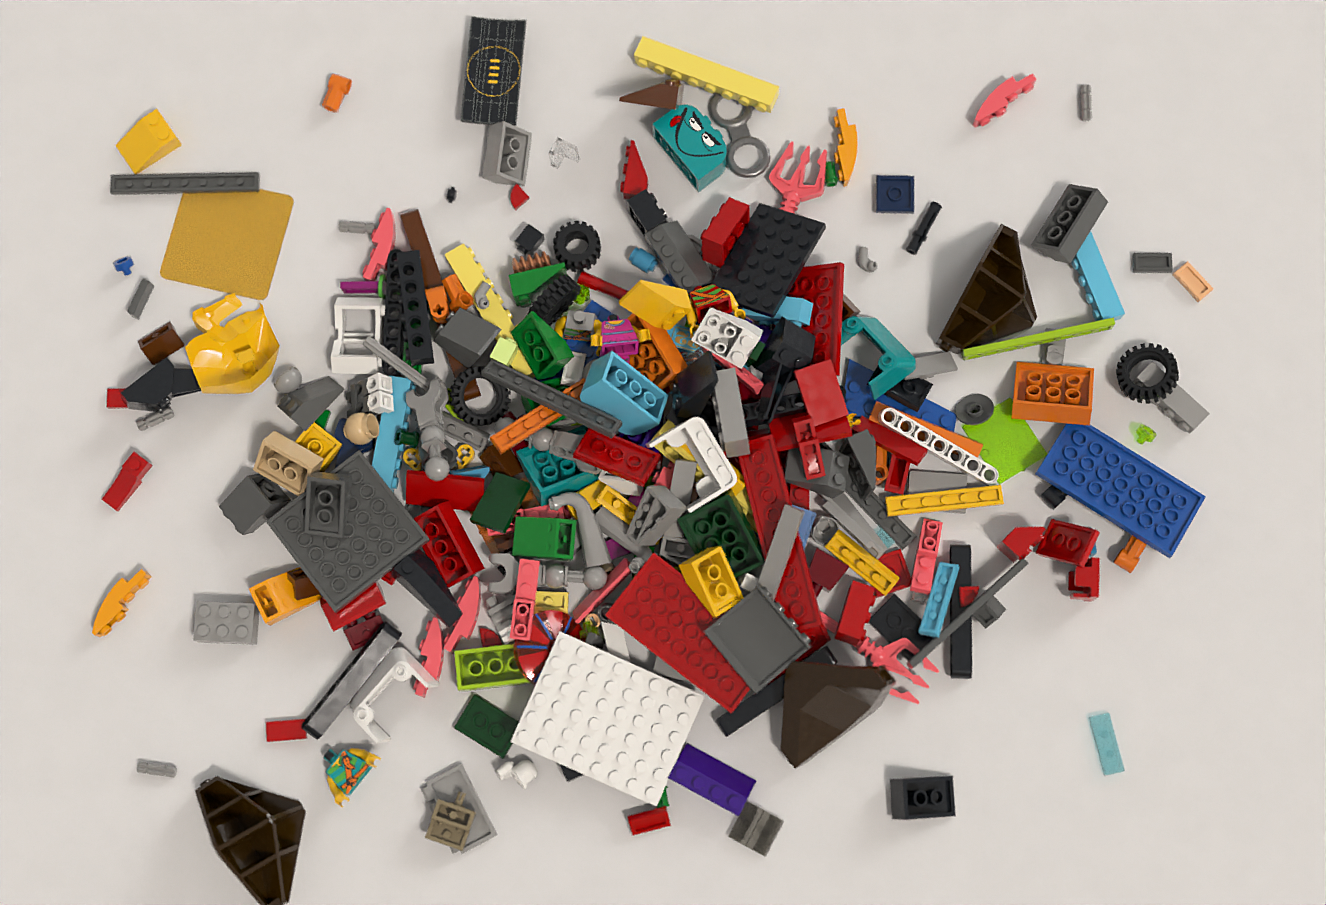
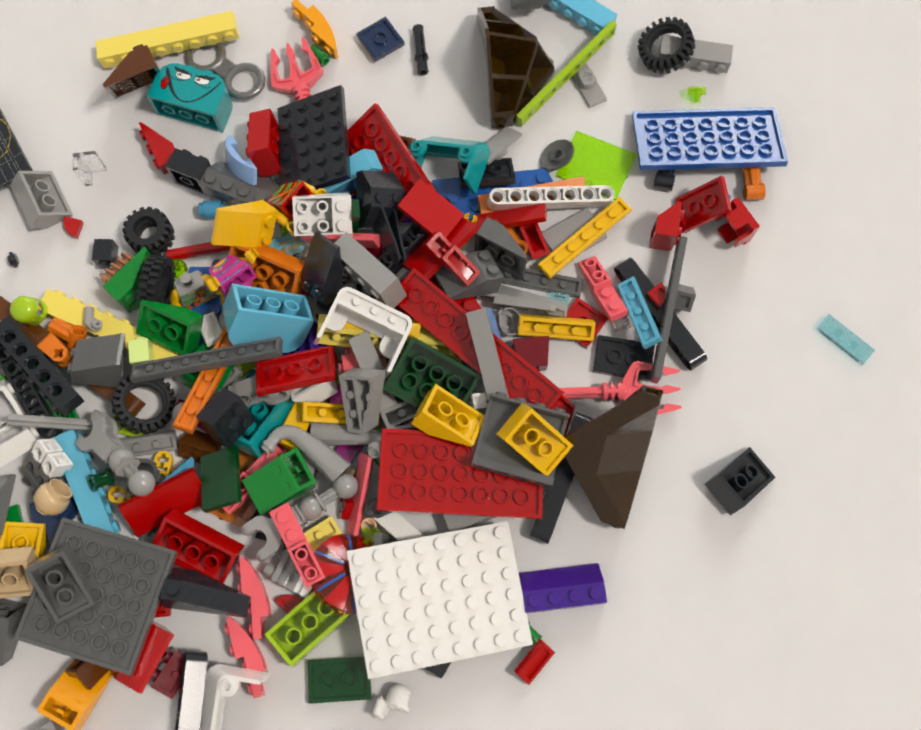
camera: 40 degrees left, 5 degrees down
clear smoke slope [728,801,784,857] -> none
red brick [834,580,876,646] -> none
light grey arm [858,247,878,273] -> none
orange slope [1011,362,1094,426] -> none
none -> lime helmet [10,296,48,326]
none -> black brick [196,387,256,449]
none -> light blue slope [226,135,257,186]
none -> red tile [339,498,354,520]
none -> yellow slope [496,403,573,476]

